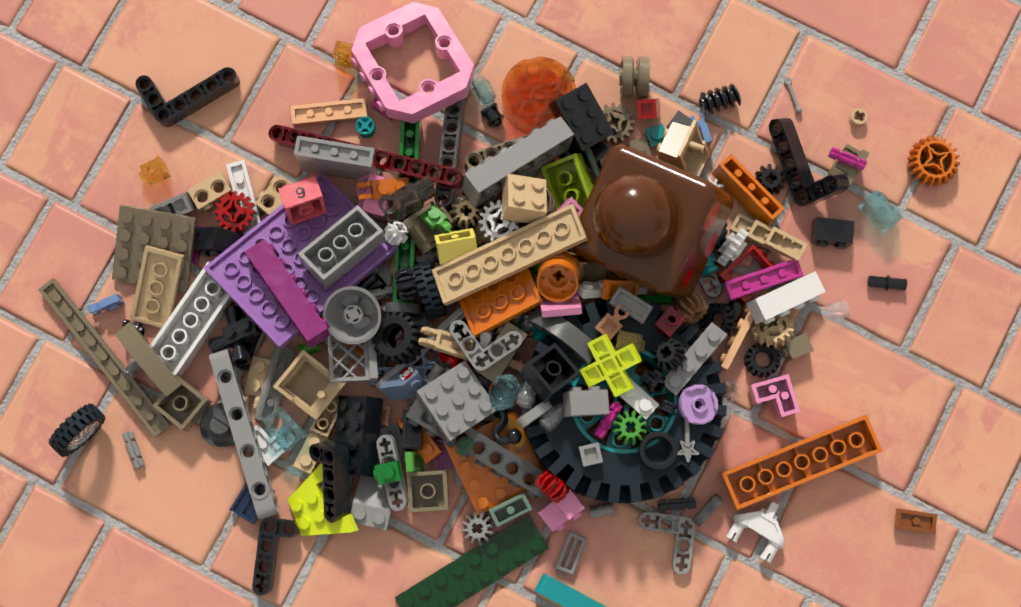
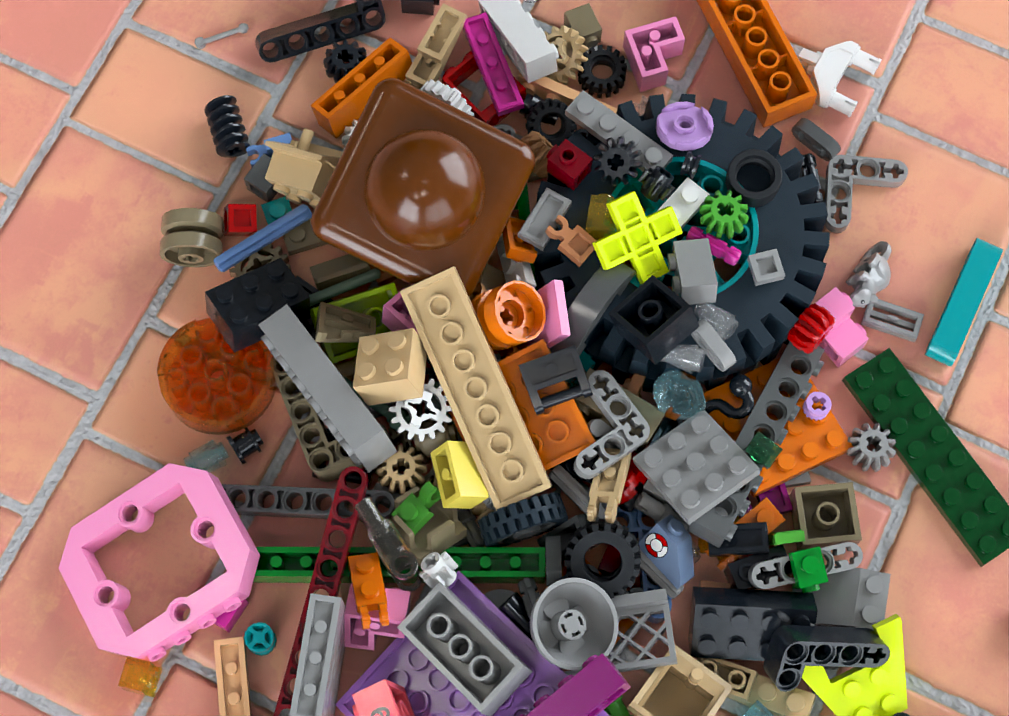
camera: 95 degrees left, 10 degrees down
black gear [394,267,419,301] -> none
sand green brick [489,492,532,527] -> none
light grey pin [589,502,615,519] -> none
light grey piece [677,389,699,462] -> none
none -> medium blue axle [213,204,312,272]
none -> dark tan wing [315,302,376,343]
none -> black plate [518,345,593,415]
none -> lavender bush [803,392,832,421]
none -> light grey animal [846,241,891,308]

